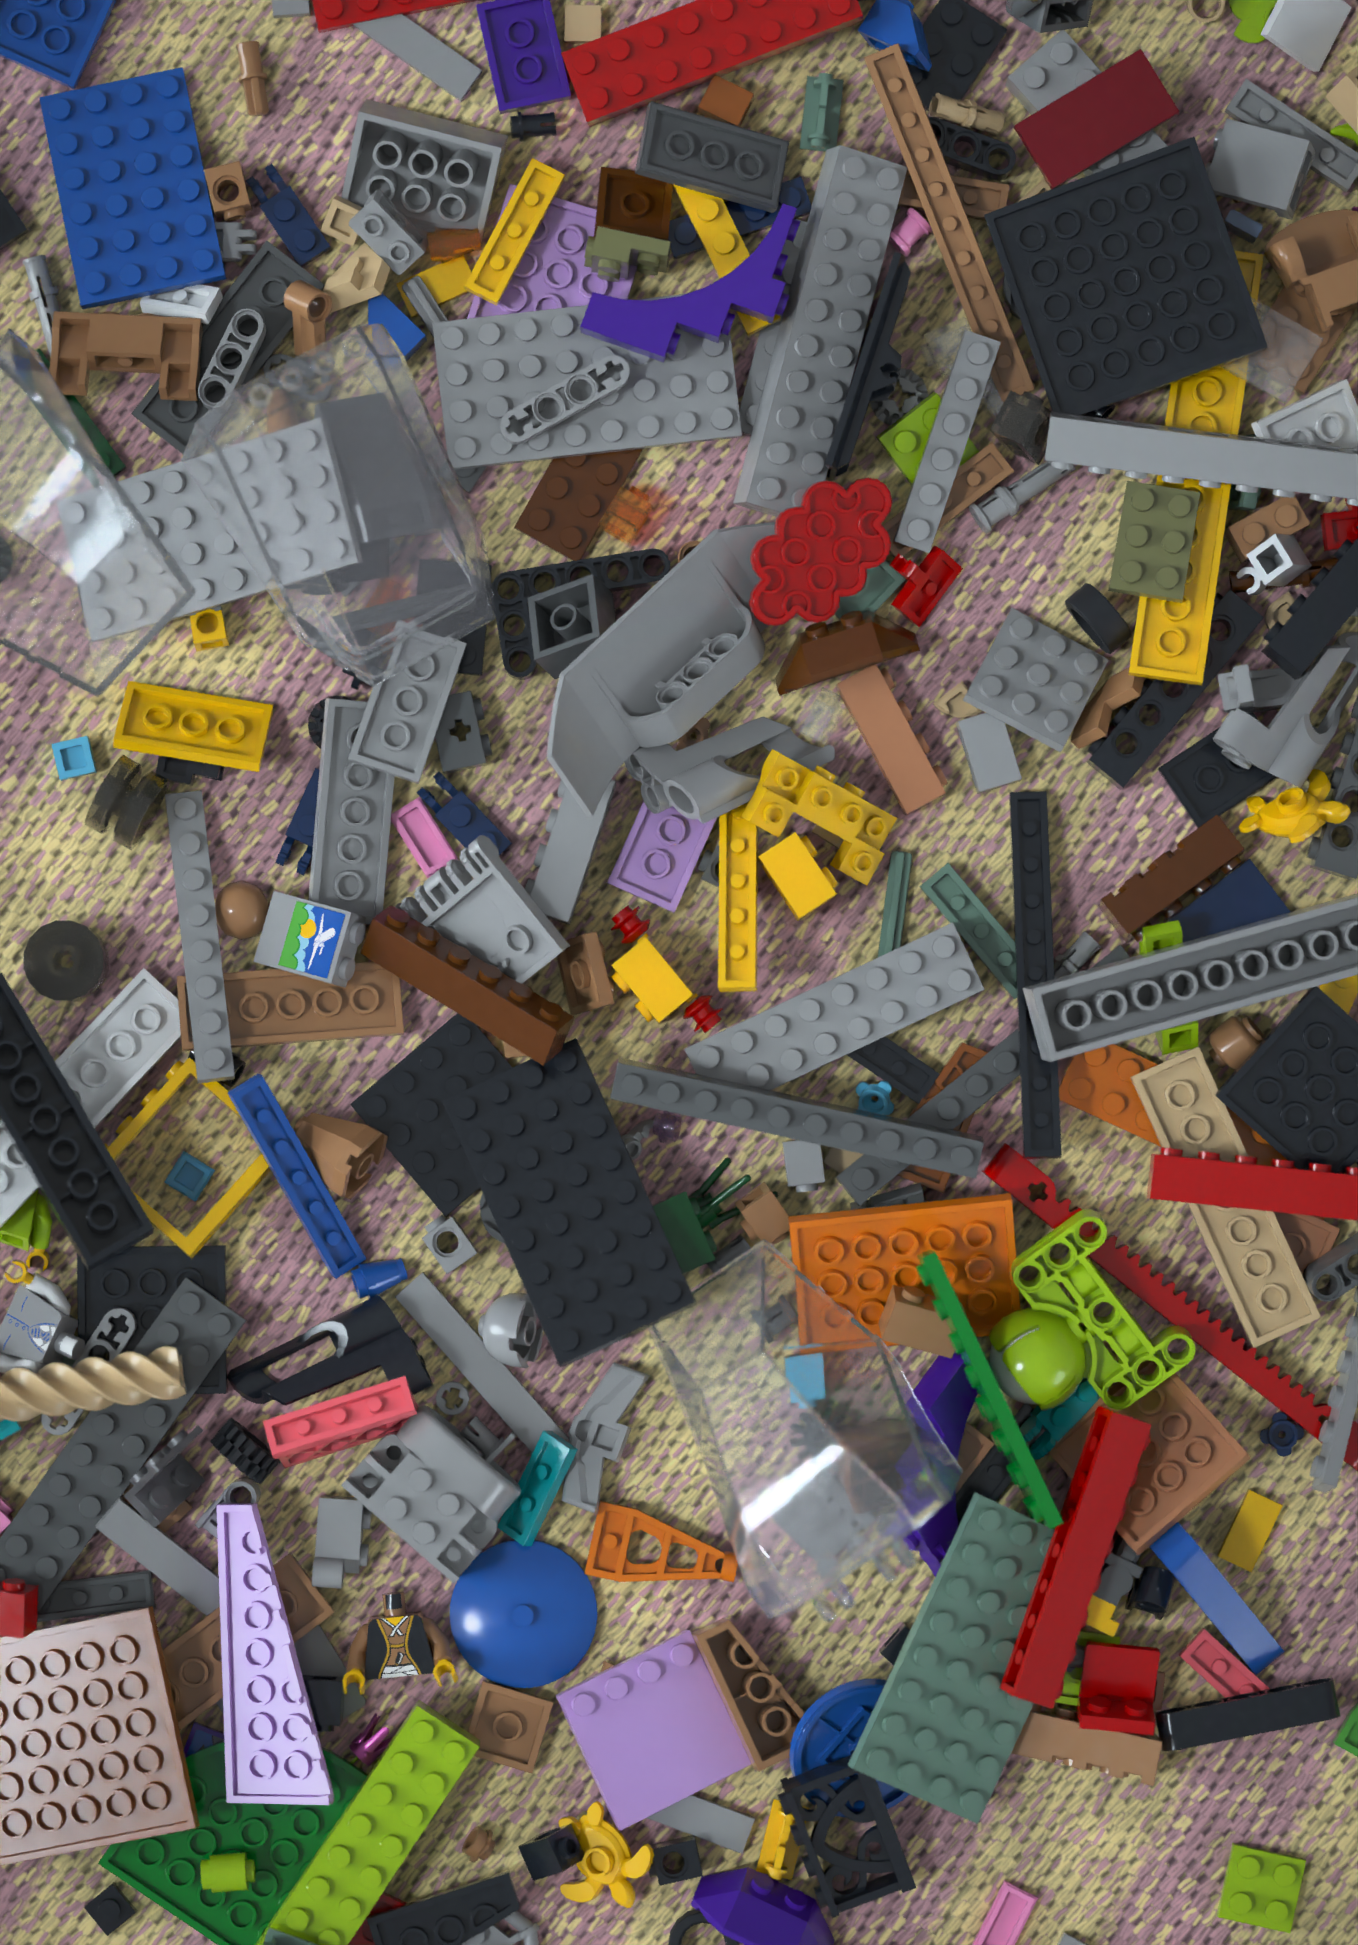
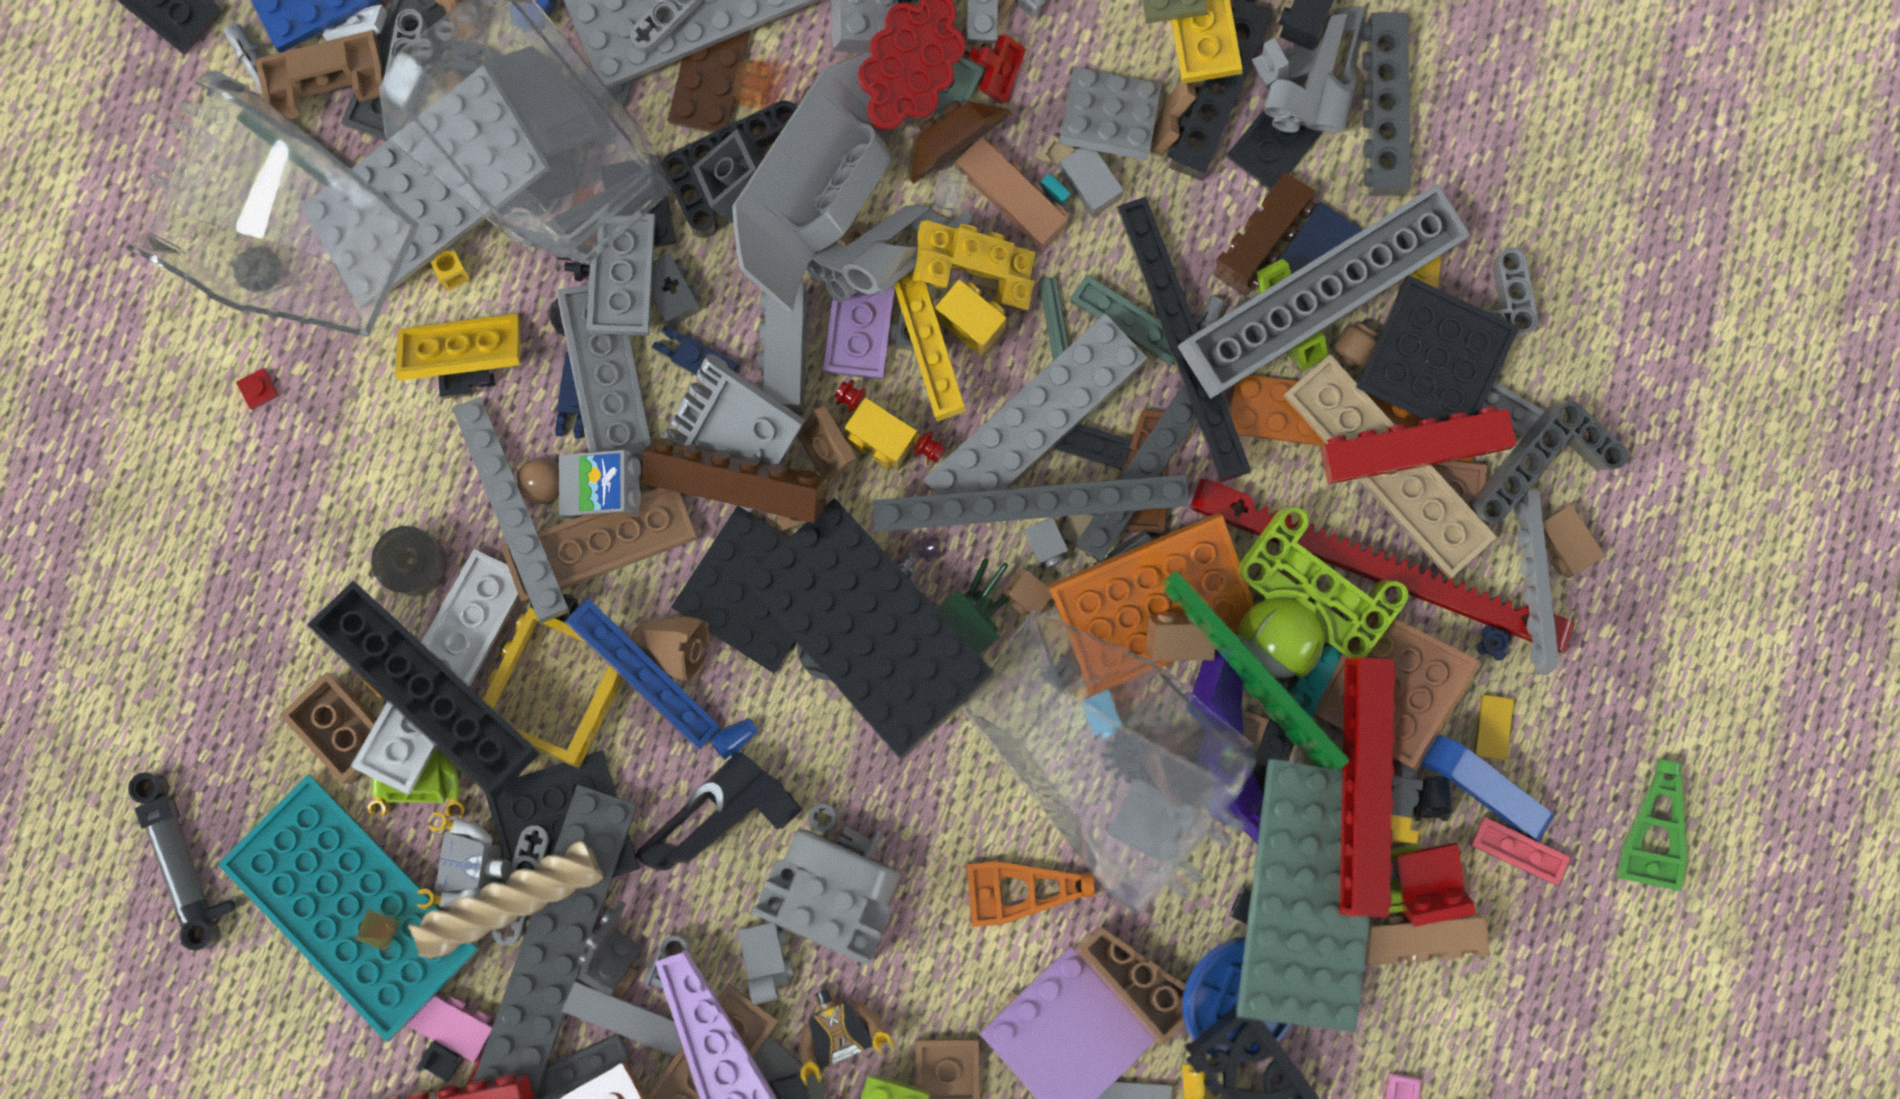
camera: 15 degrees left, 5 degrees down
medium azure plate [51,736,97,781] -> none
clear smoke wheel [85,755,170,850] -> none
dark azure tile [164,1151,216,1202] -> none
black tyre [210,1418,280,1484] -> none
coral fence [263,1376,419,1468] -> none
bright pink tile [391,797,459,878] -> none
light grey tile [395,1272,569,1453] -> none
light grey brick [422,1215,478,1274] -> none
blue dish [450,1540,598,1688] -> none
light grey cylinder [478,1293,543,1368] -> none
teal plate [498,1431,578,1546] -> none
light grey plate [562,1362,650,1515] -> none
dark grey pin [707,1234,754,1279] -> none
medium azure plate [856,1081,894,1115] -> none
black tyre [1065,583,1131,654] -> none
black beam [1155,1678,1340,1751] -> none
lime plate [1217,1843,1306,1933] -> none
yellow animal [1239,769,1351,843] -> none
none -> teal tile [1041,173,1070,207]

